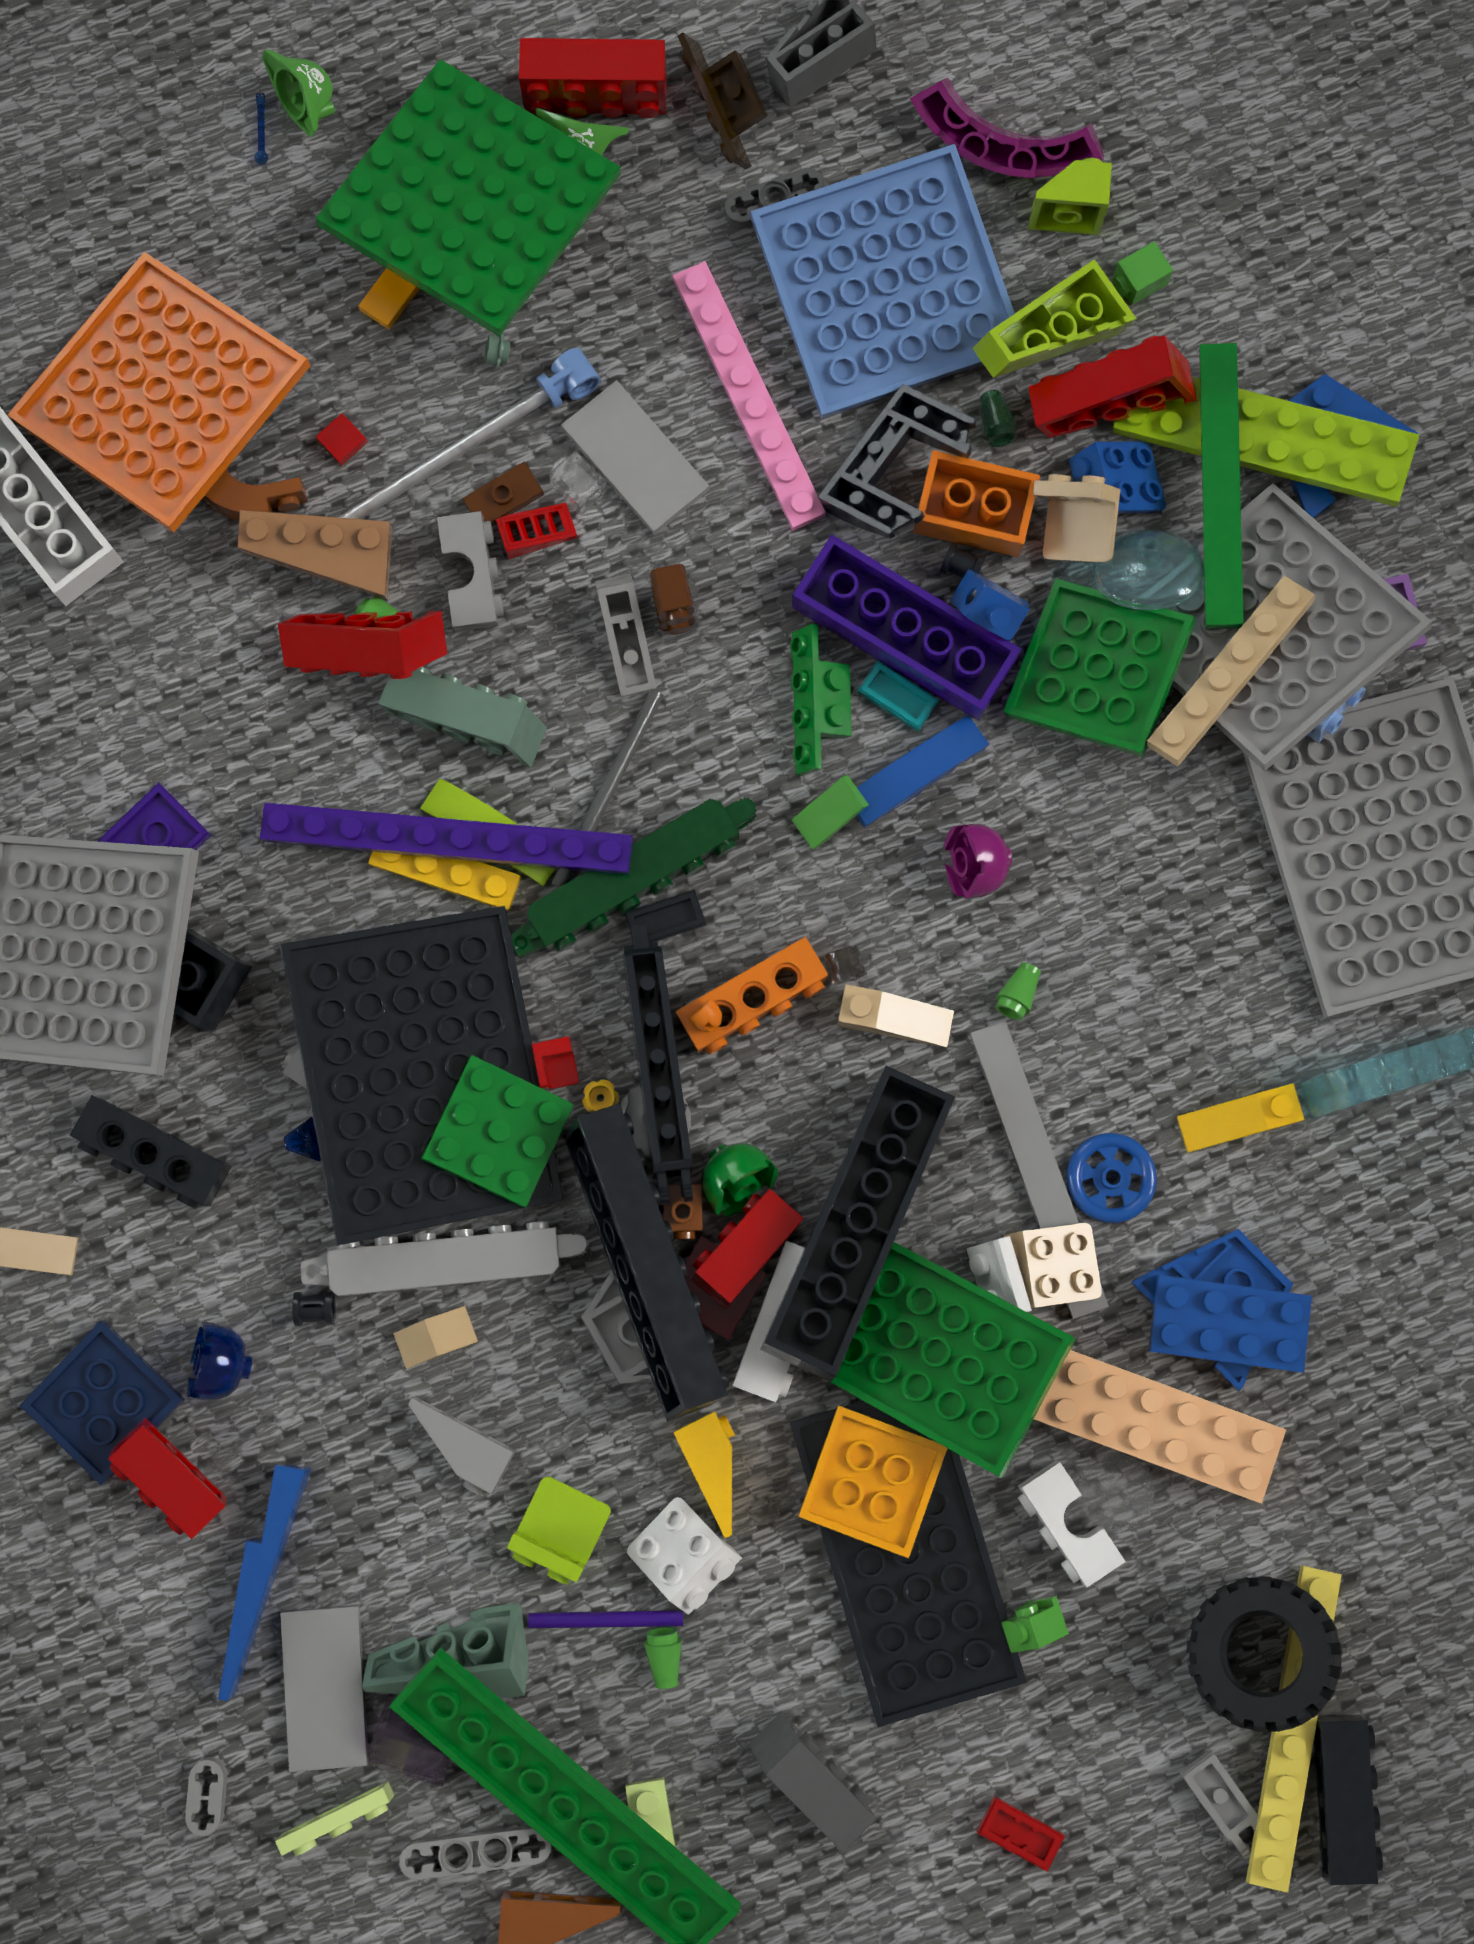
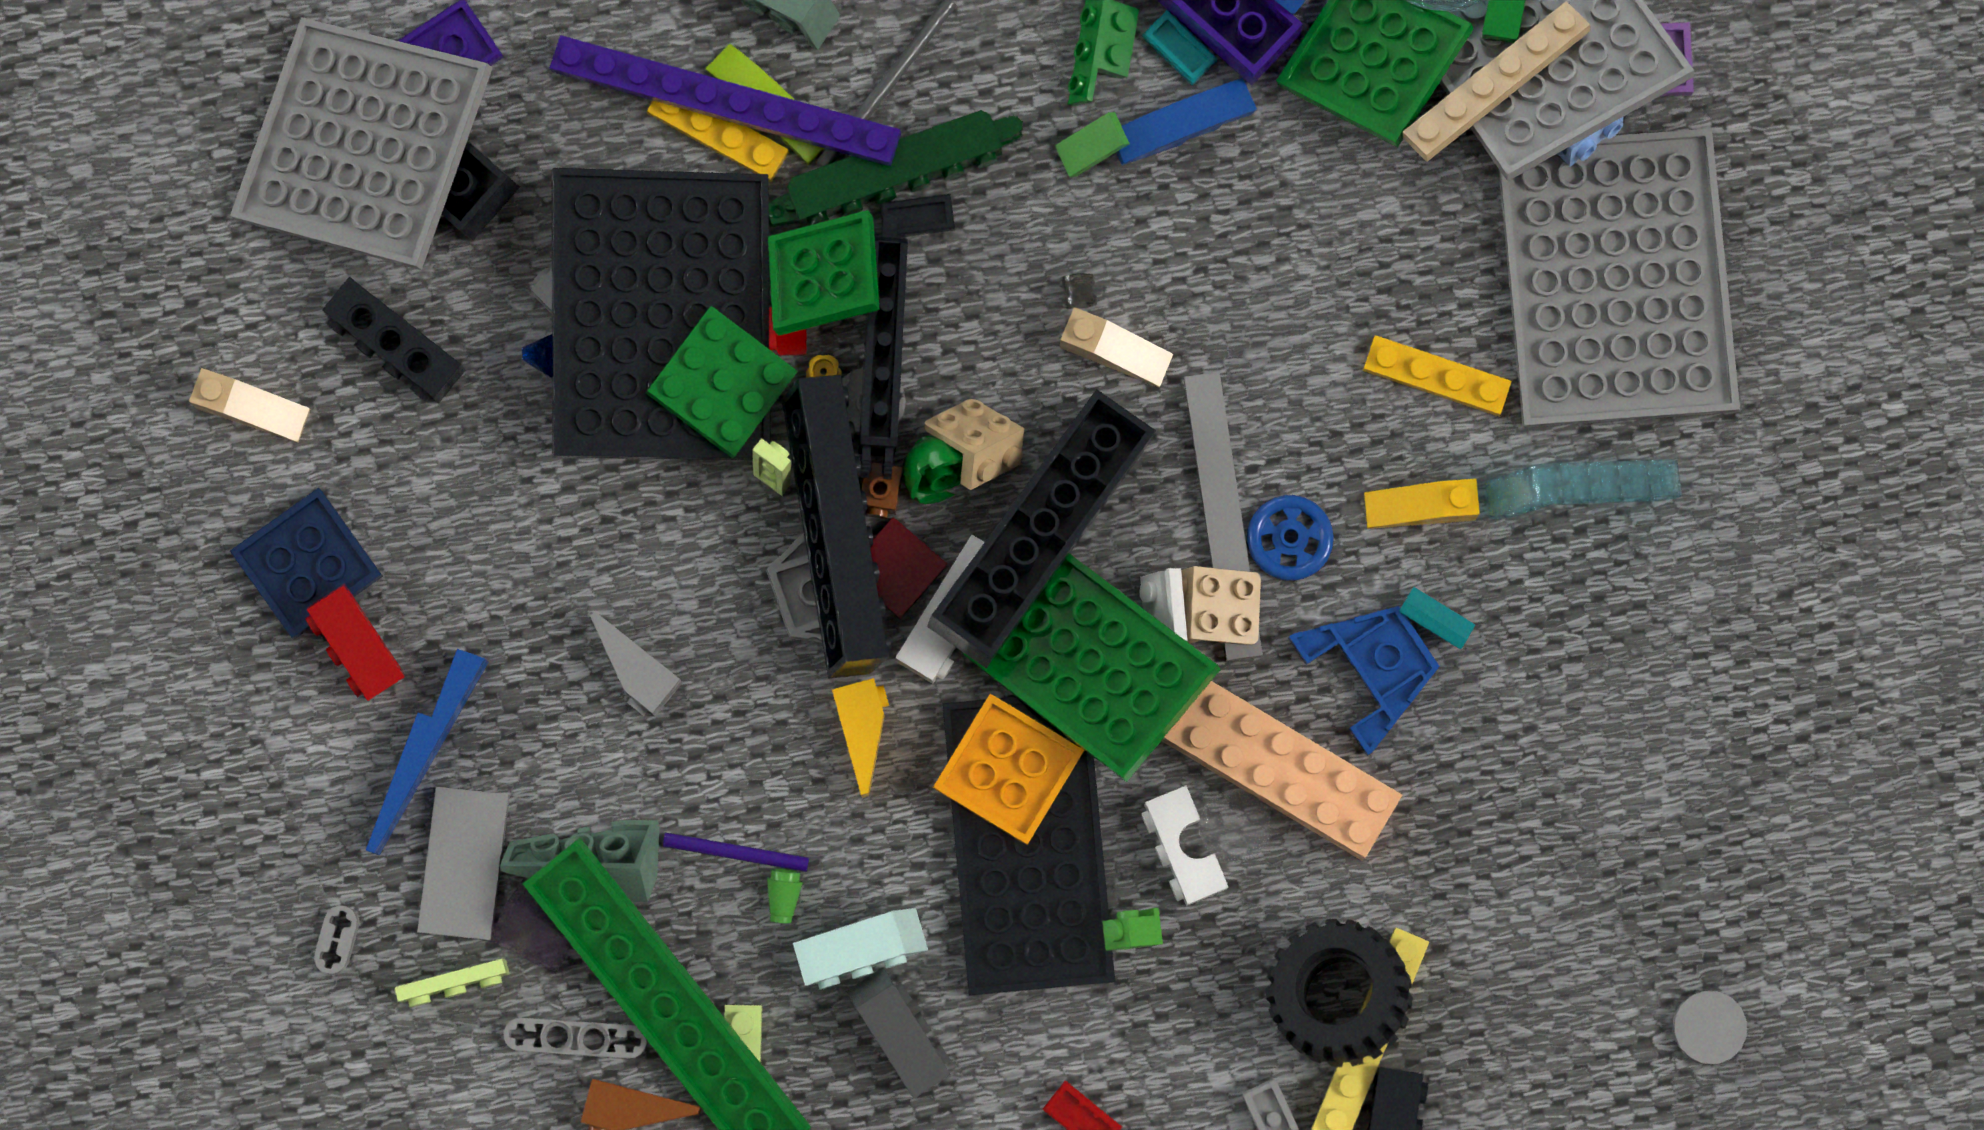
camera: 10 degrees right, 0 degrees up
clear blue cylinder [187,1321,252,1400] -> none
black bush [292,1291,336,1326] -> none
light grey hinge [301,1221,590,1296] -> none
tan slope [393,1306,478,1369] -> none
lime bracket [507,1476,611,1585] -> none
white bracket [627,1497,742,1615] -> none
orange brick [675,936,828,1055] -> none
orange hinge [689,998,722,1032] -> none
red brick [691,1188,804,1310] -> none
magenta cylinder [944,824,1012,899] -> none
bright green cone [995,962,1041,1021] -> none
blue plate [1148,1275,1312,1373] -> none
none -> yellowish green plate [753,438,791,496]
none -> green plate [768,210,880,336]
none -> light aqua wedge [793,908,928,990]
none -> tan bracket [925,399,1024,490]
none -> yellow plate [1363,335,1512,416]
none -> teal tile [1399,587,1475,649]

